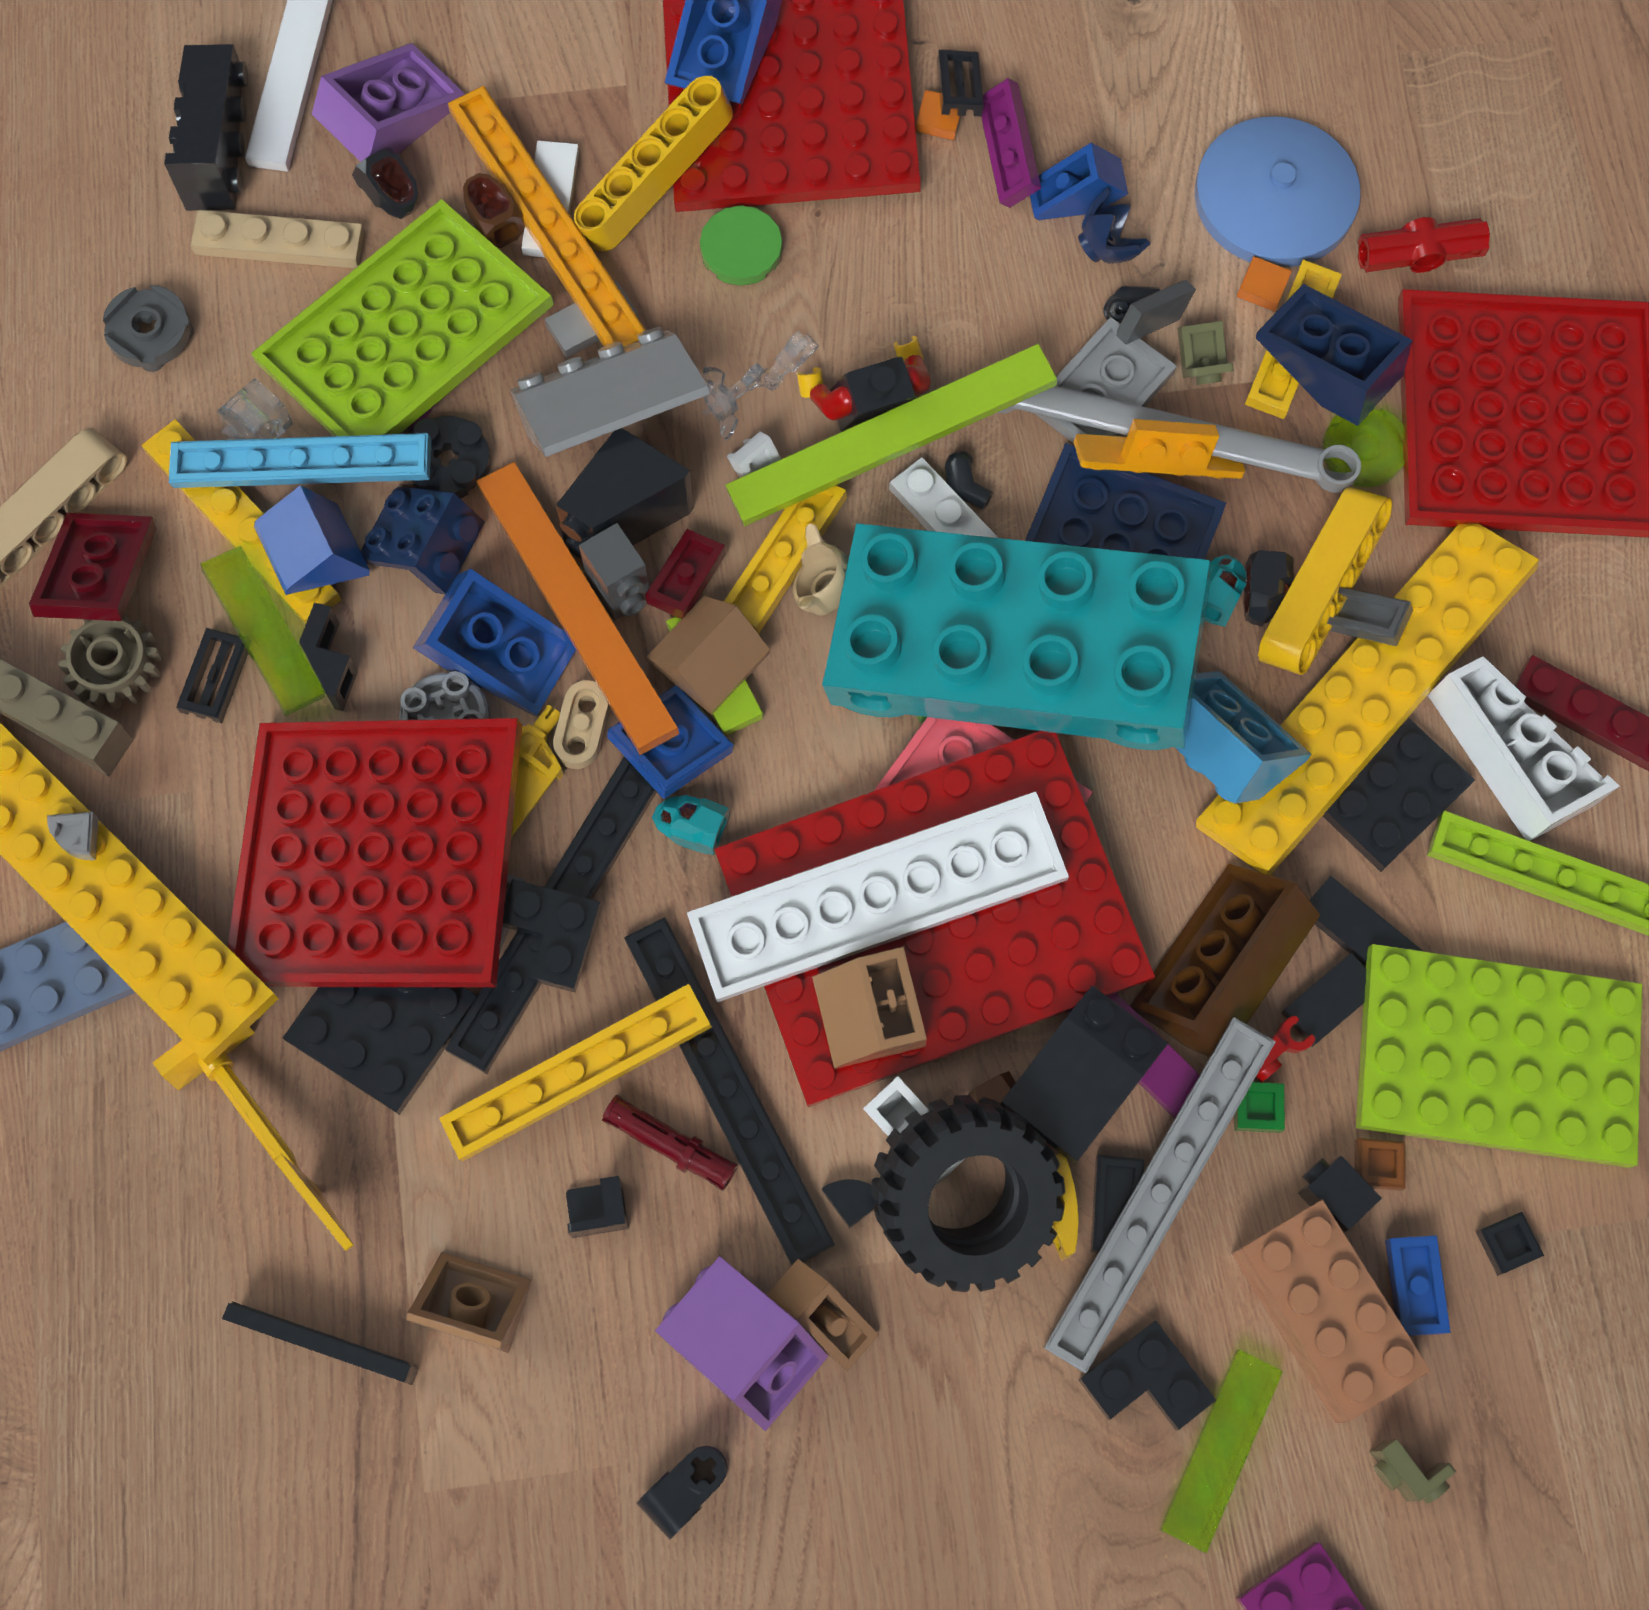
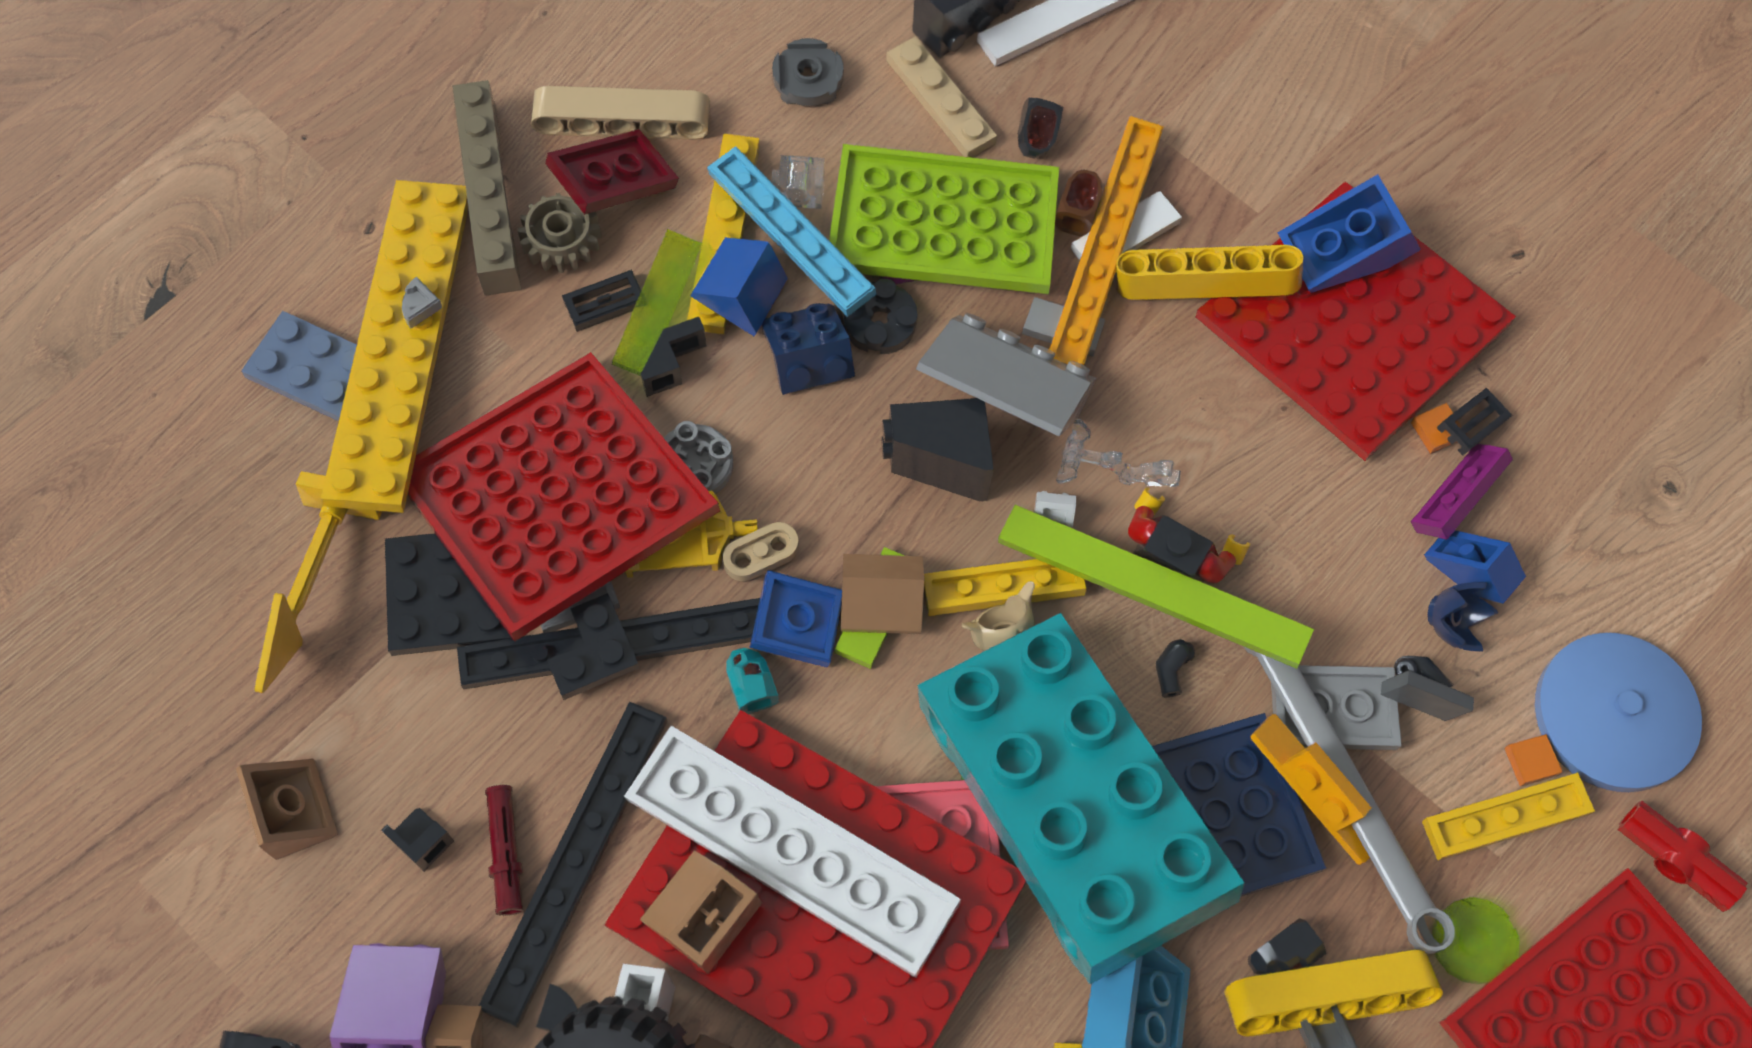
camera: 50 degrees right, 5 degrees down
black tile [222,1301,419,1385] -> none
medium lavender slope [312,43,465,162] -> none
blue slope [413,568,576,716] -> none
yellow plate [439,984,712,1161] -> none
orange tile [476,462,679,755] -> none
dark grey brick [579,523,649,621] -> none
dark red plate [645,529,726,619] -> none
bright green tile [700,206,782,286] -> none
white plate [889,457,998,538] -> none
olive bracket [1177,321,1234,385] -> none
teal rock [1205,554,1247,627] -> none
dark blue slope [1256,284,1413,426] -> none

